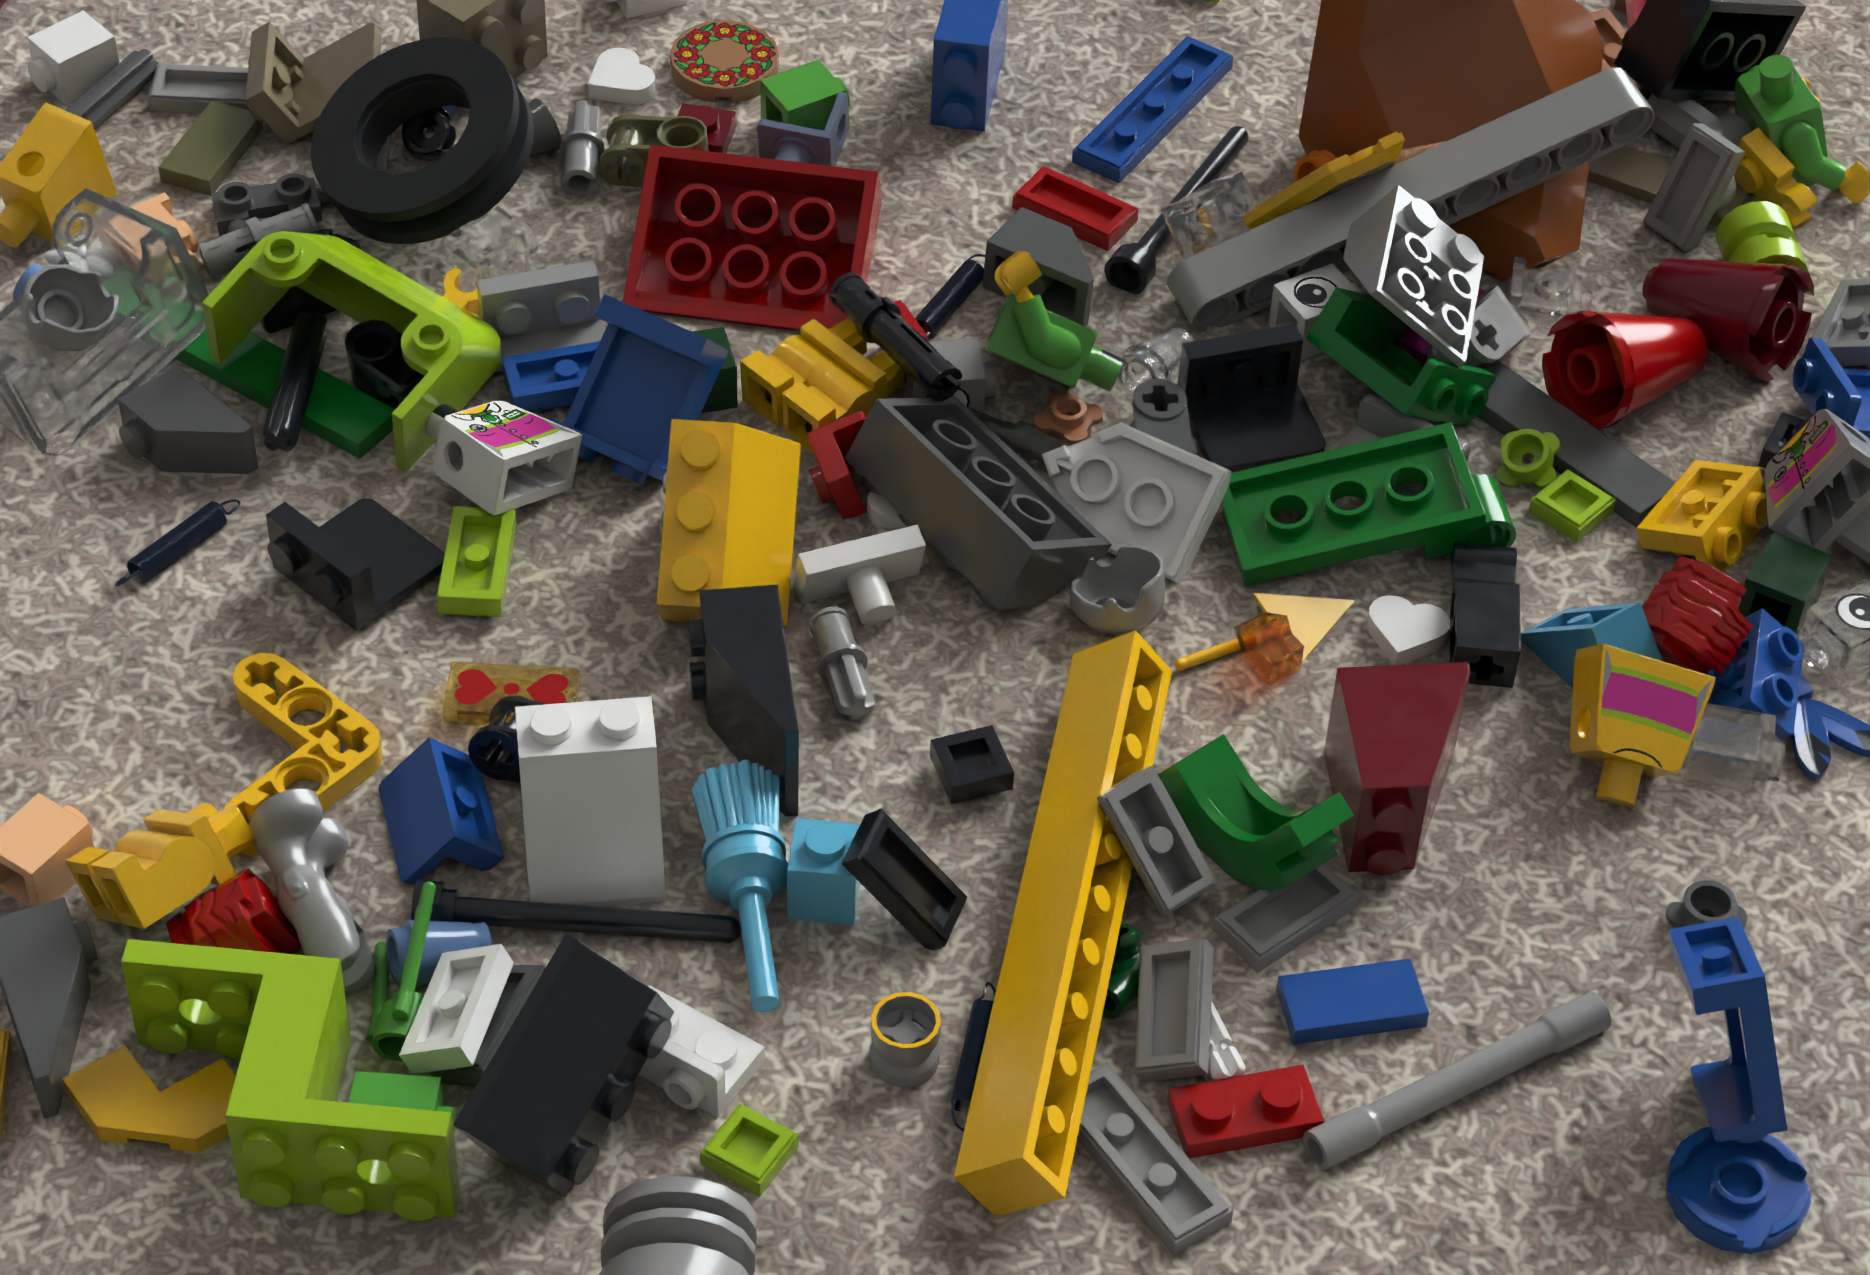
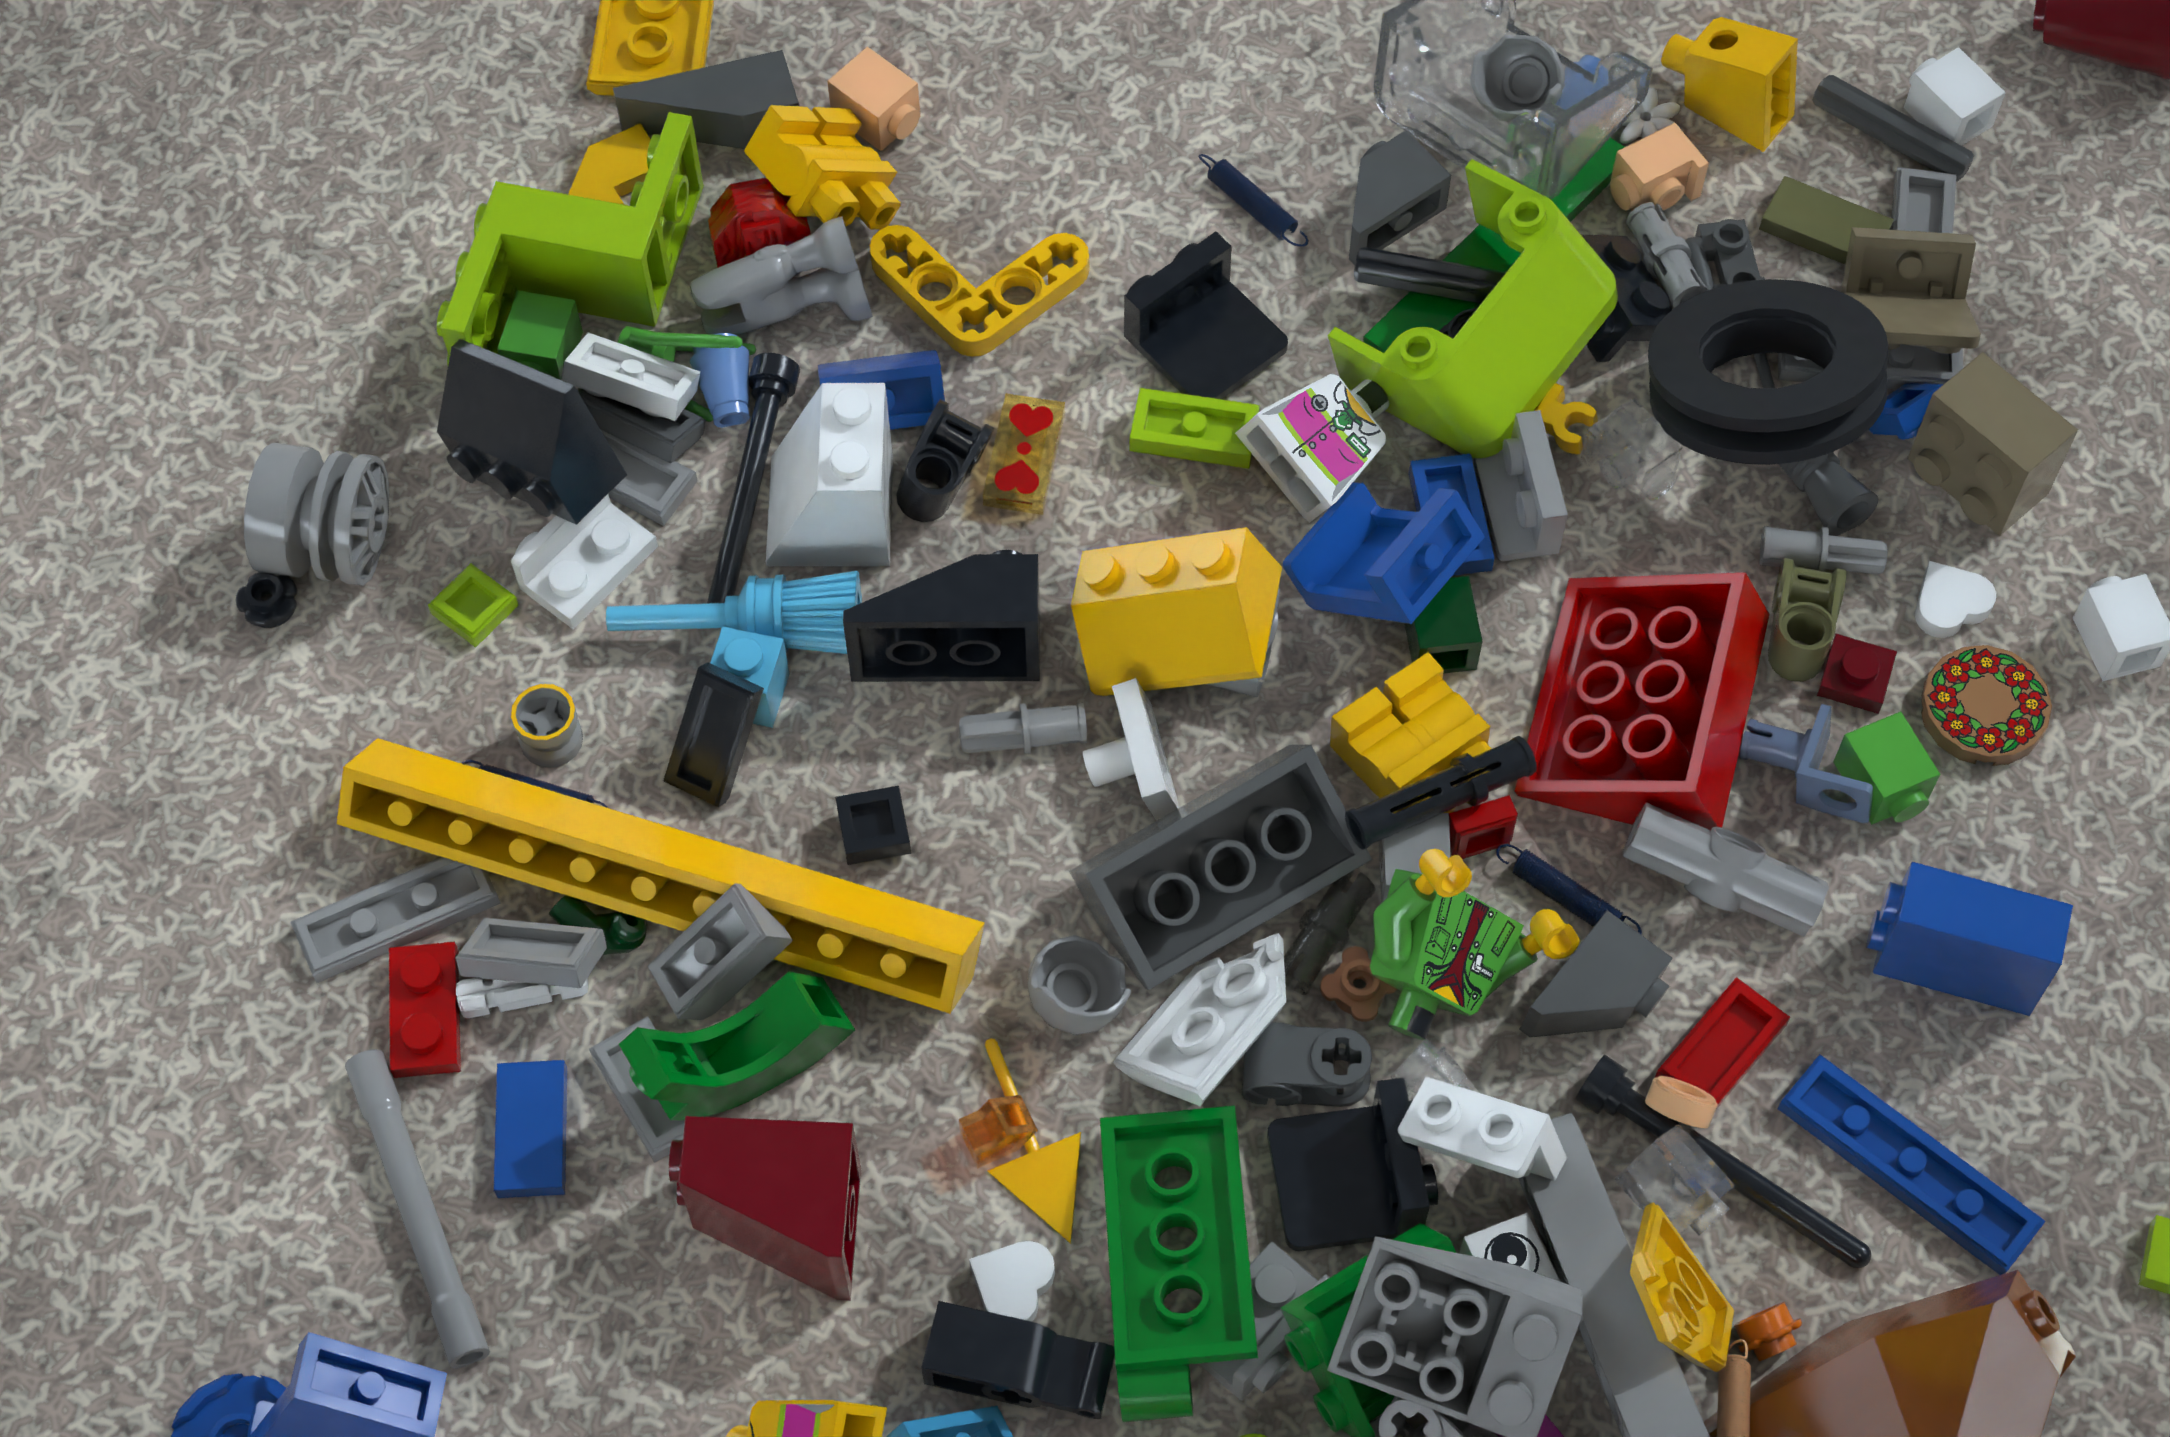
camera: 100 degrees right, 15 degrees up
red bracket [807,411,867,519] -> none
none -> white bracket [1398,1077,1567,1180]
none -> light grey piece [1623,802,1829,937]
none -> light nougat tile [1645,1076,1718,1128]

